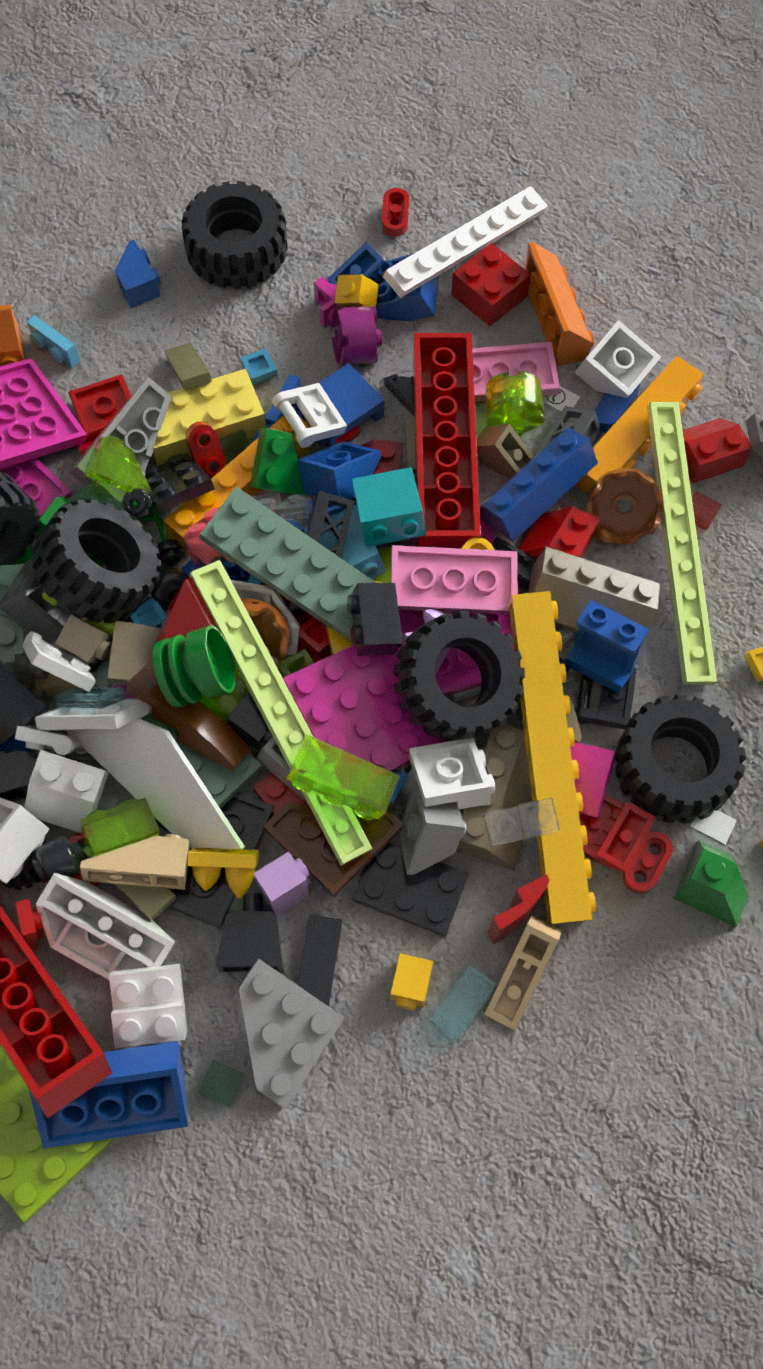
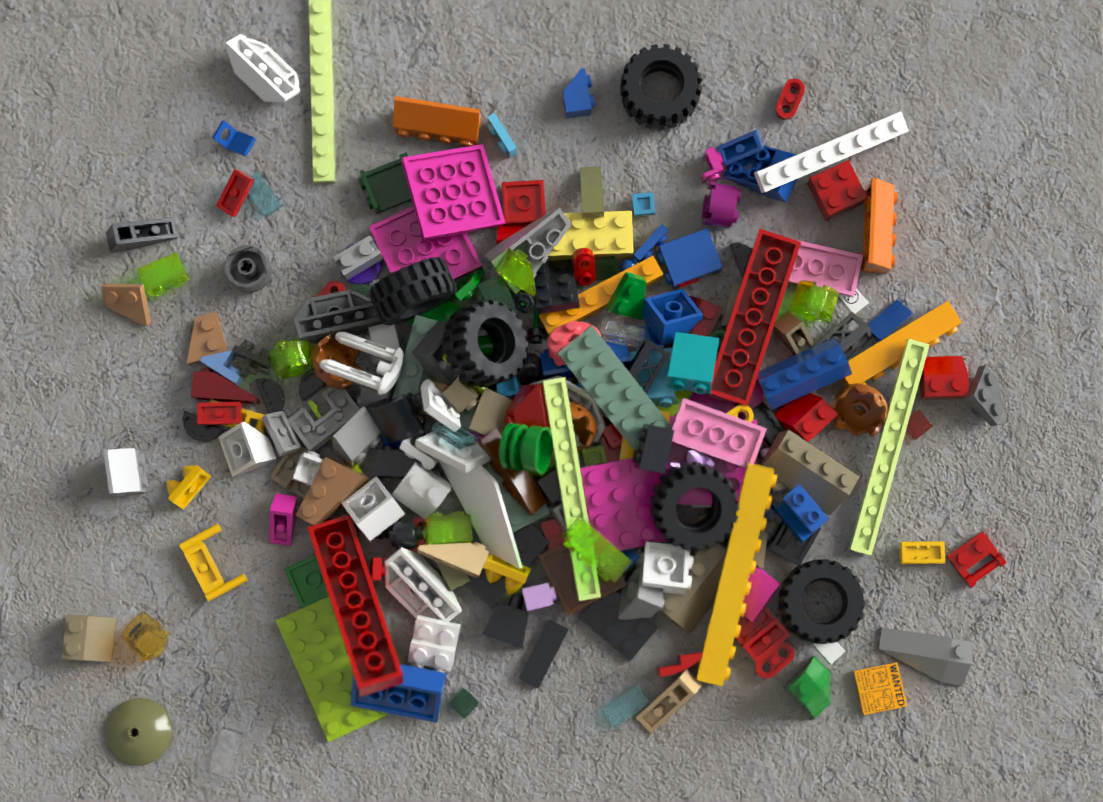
camera: 25 degrees right, 15 degrees up
light grey plate [238,958,345,1109] -> none
white plate [272,383,347,448] -> none
yellow brick [335,274,379,308] -> none
yellow brick [390,953,433,1011] -> none
clear slope [483,798,560,848] -> none
white slope [574,320,661,398] -> none

